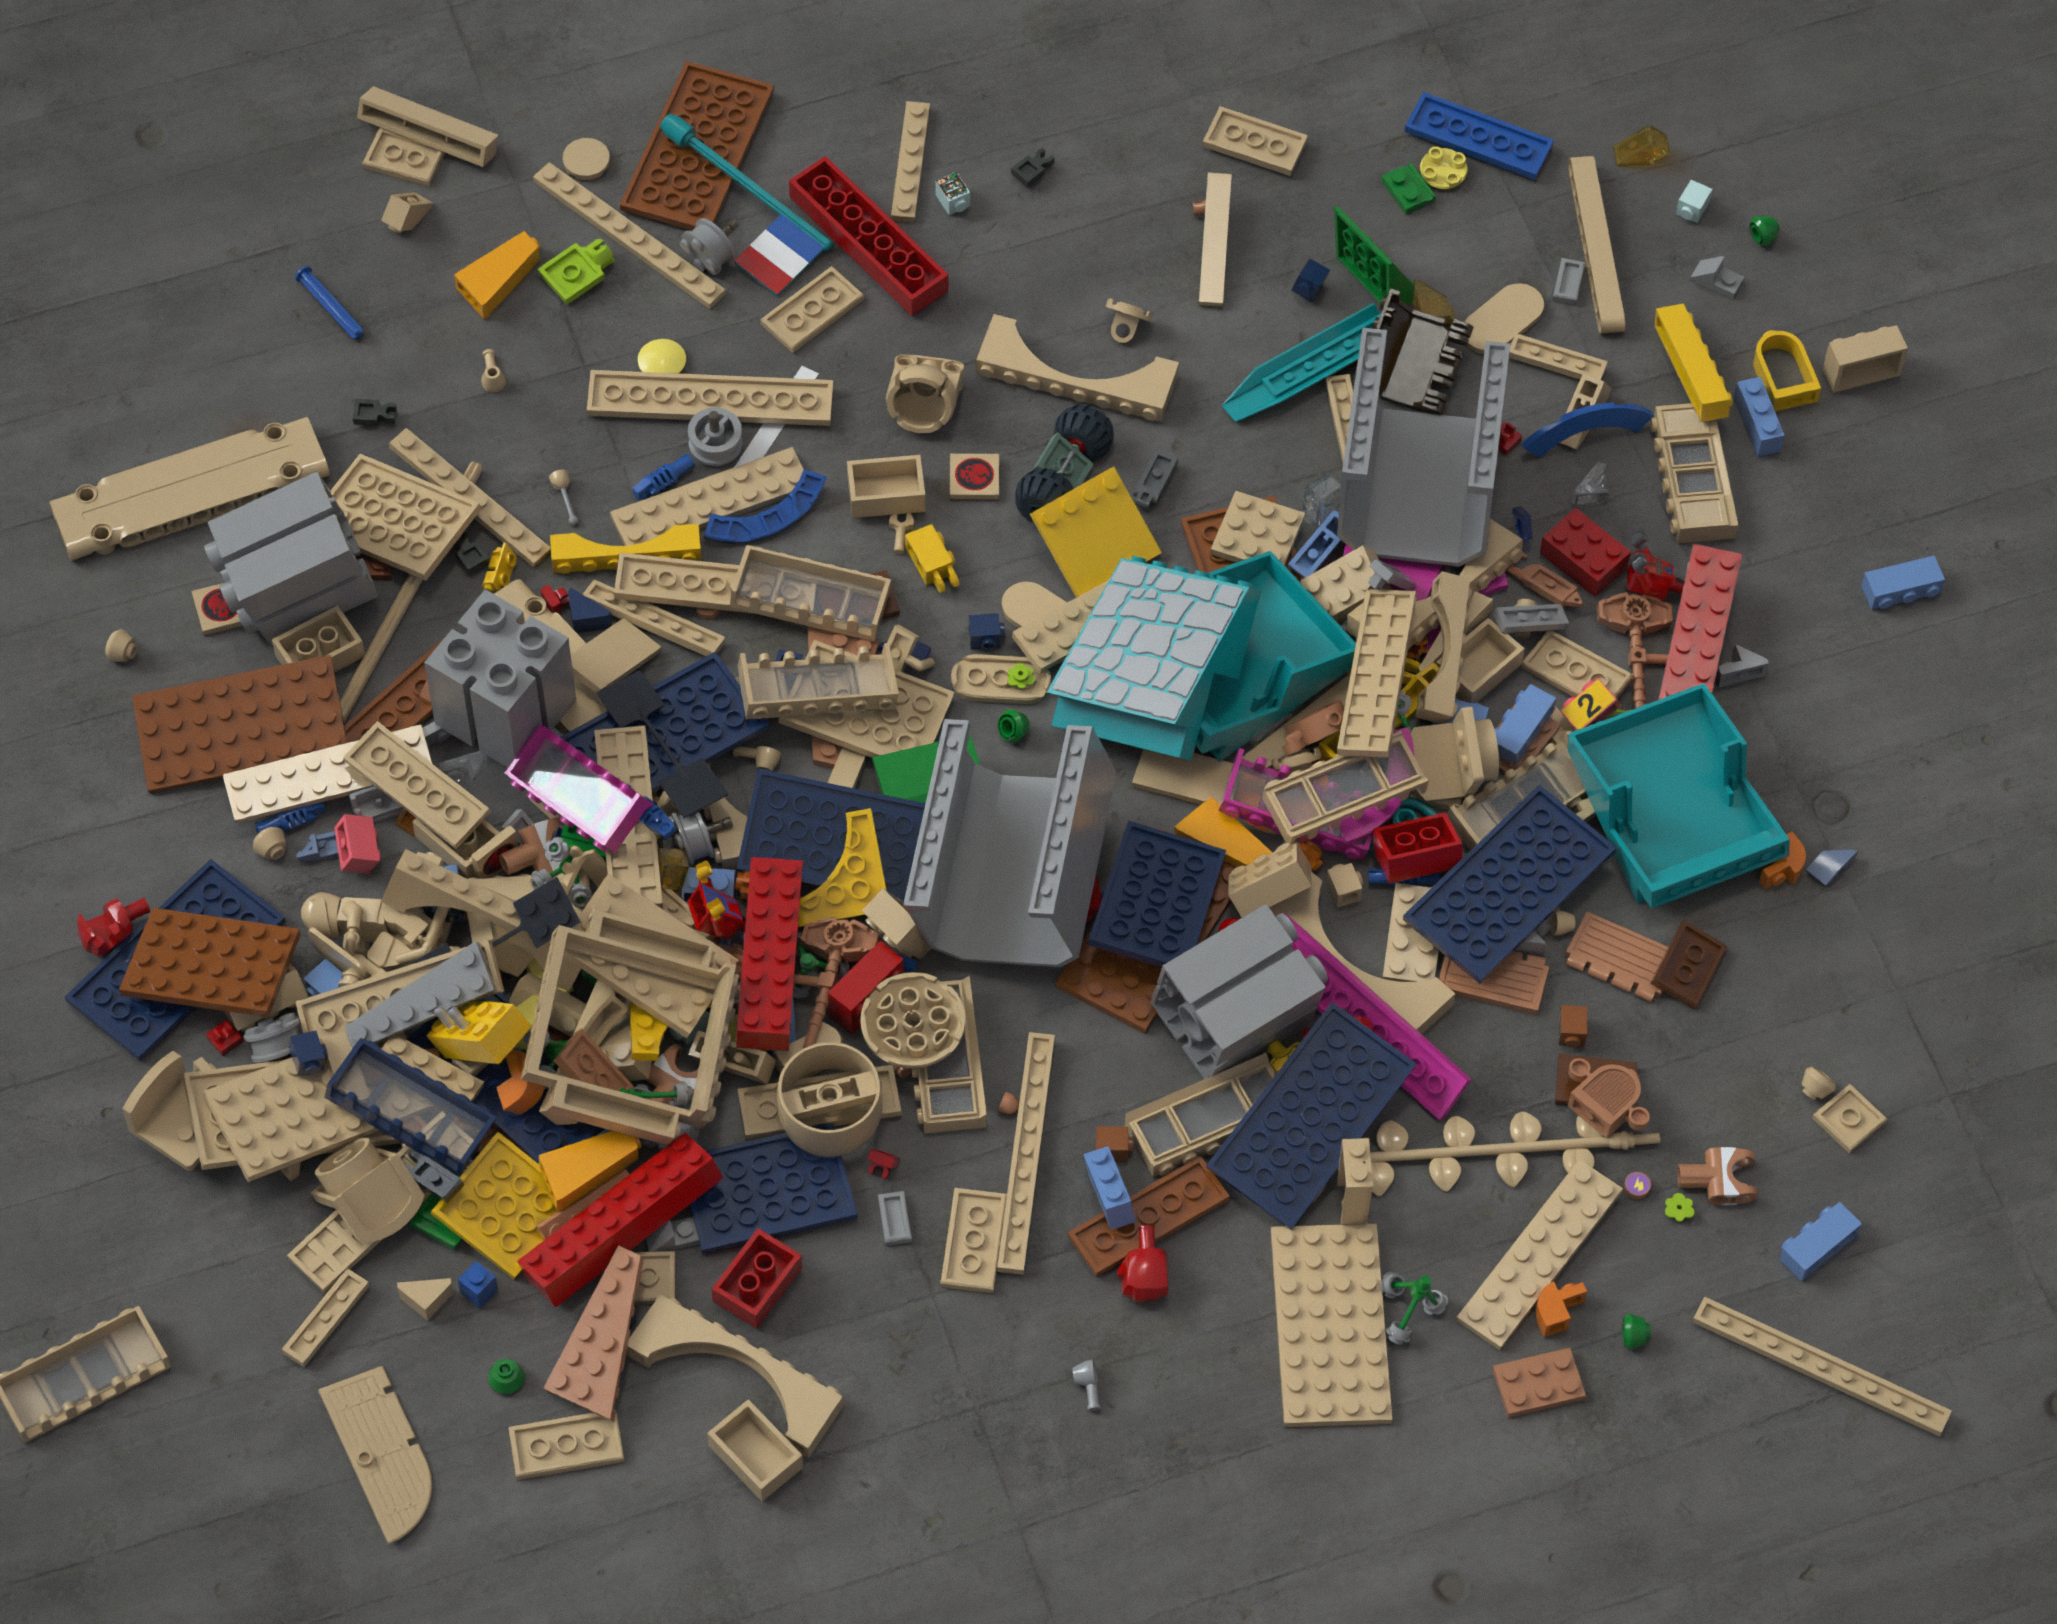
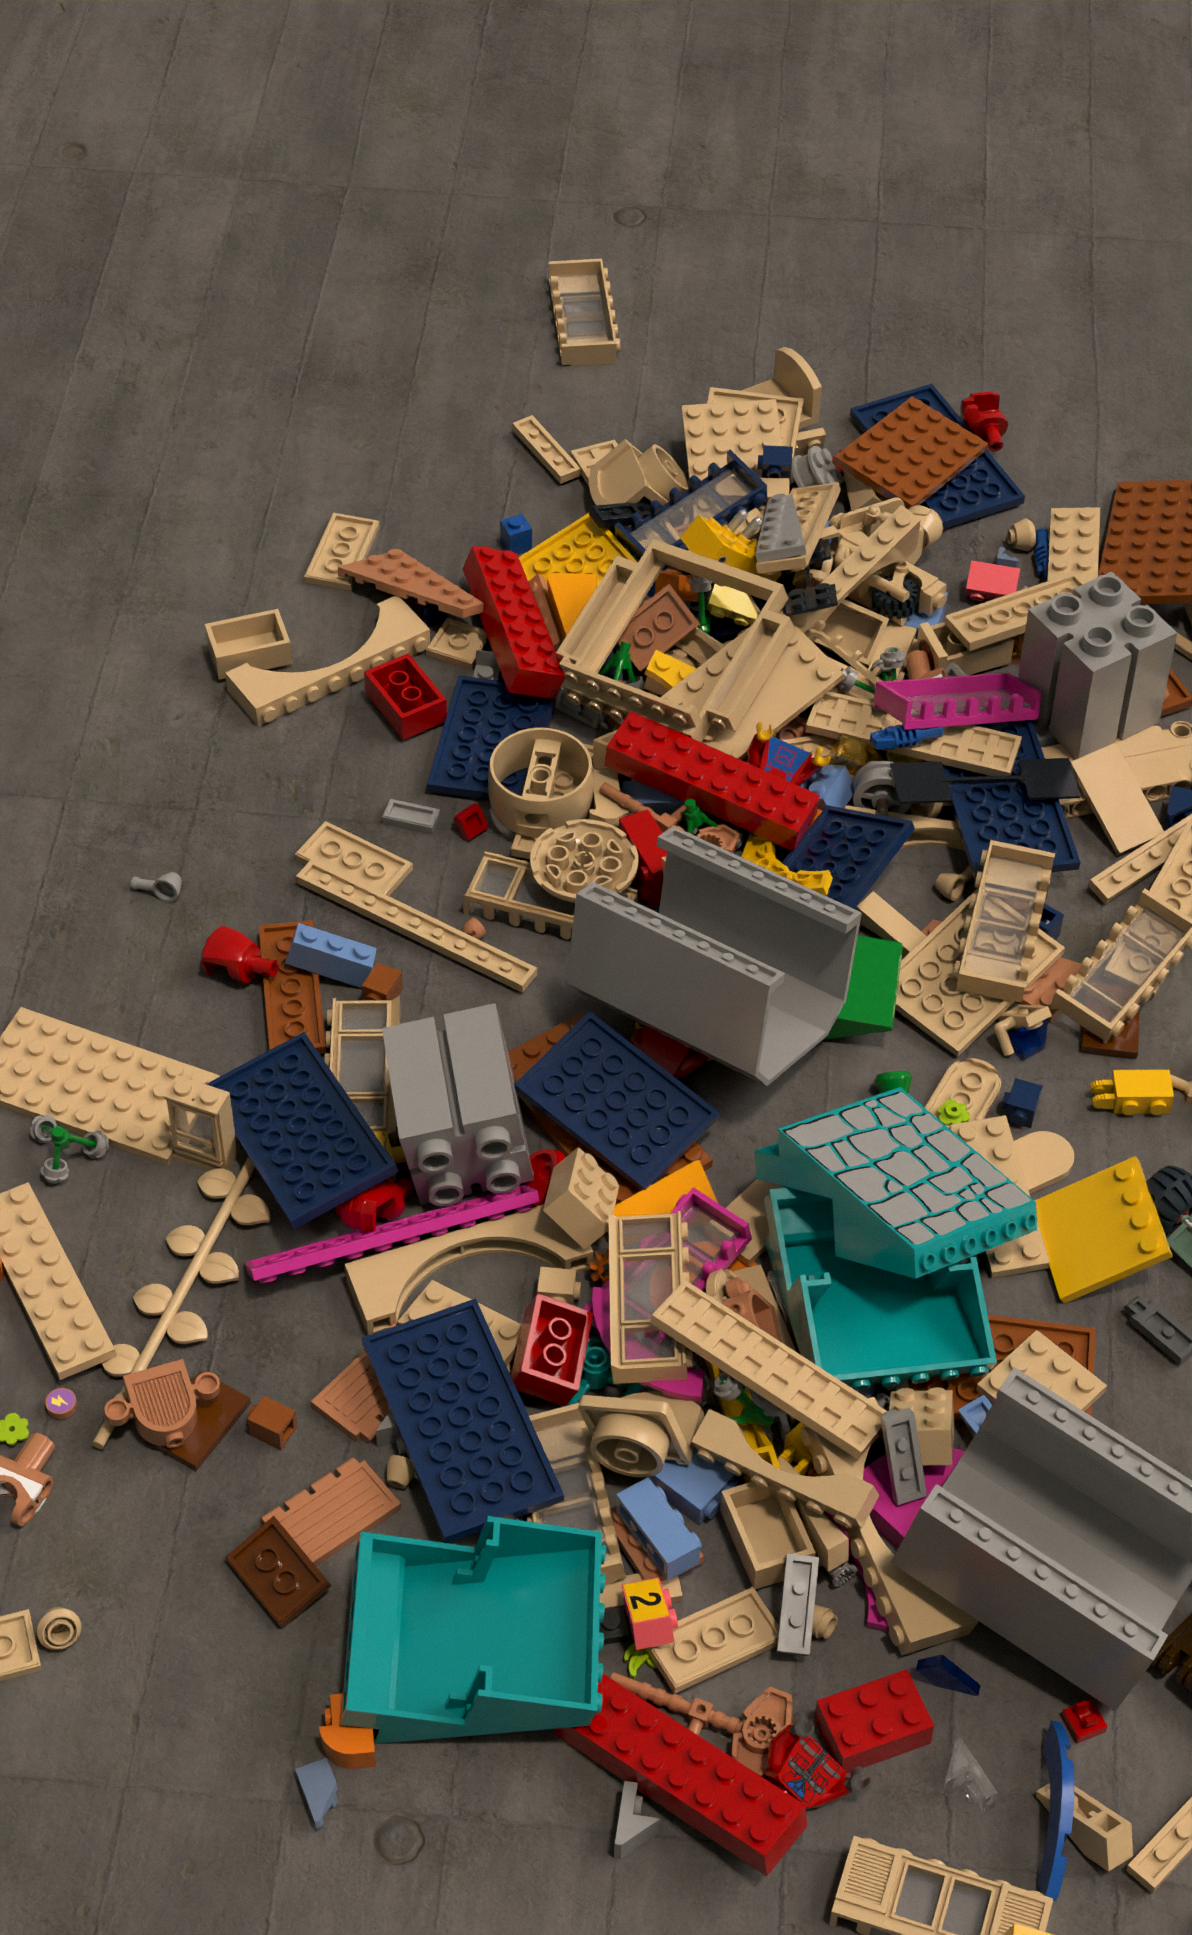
camera: 115 degrees right, 10 degrees down
tan door [318,1366,432,1545] -> none
tan slope [397,1278,453,1321] -> none
green cone [488,1359,525,1394] -> none
nougat plate [1506,553,1583,608] -> none

